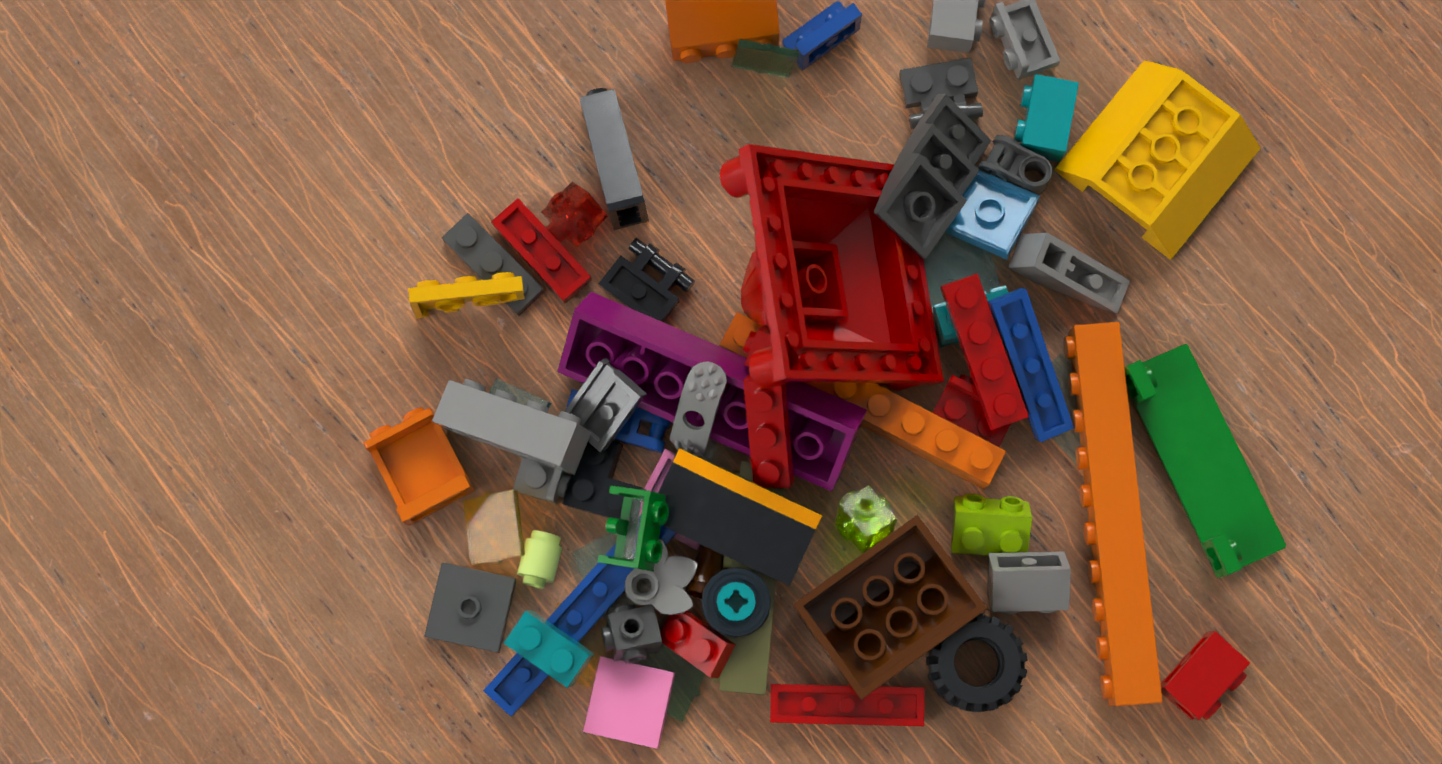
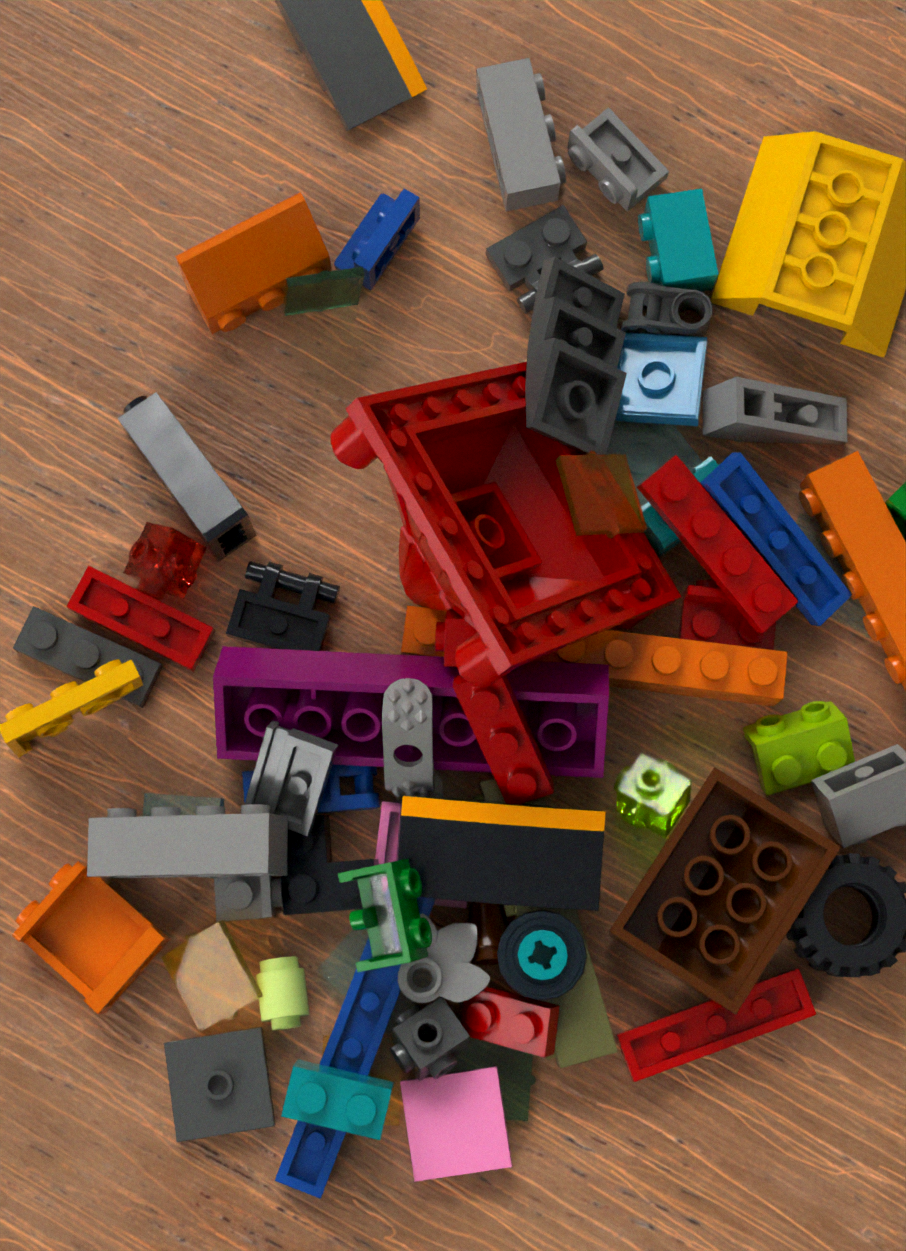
camera: 30 degrees left, 0 degrees up
none -> clear orange piece [556,450,647,539]

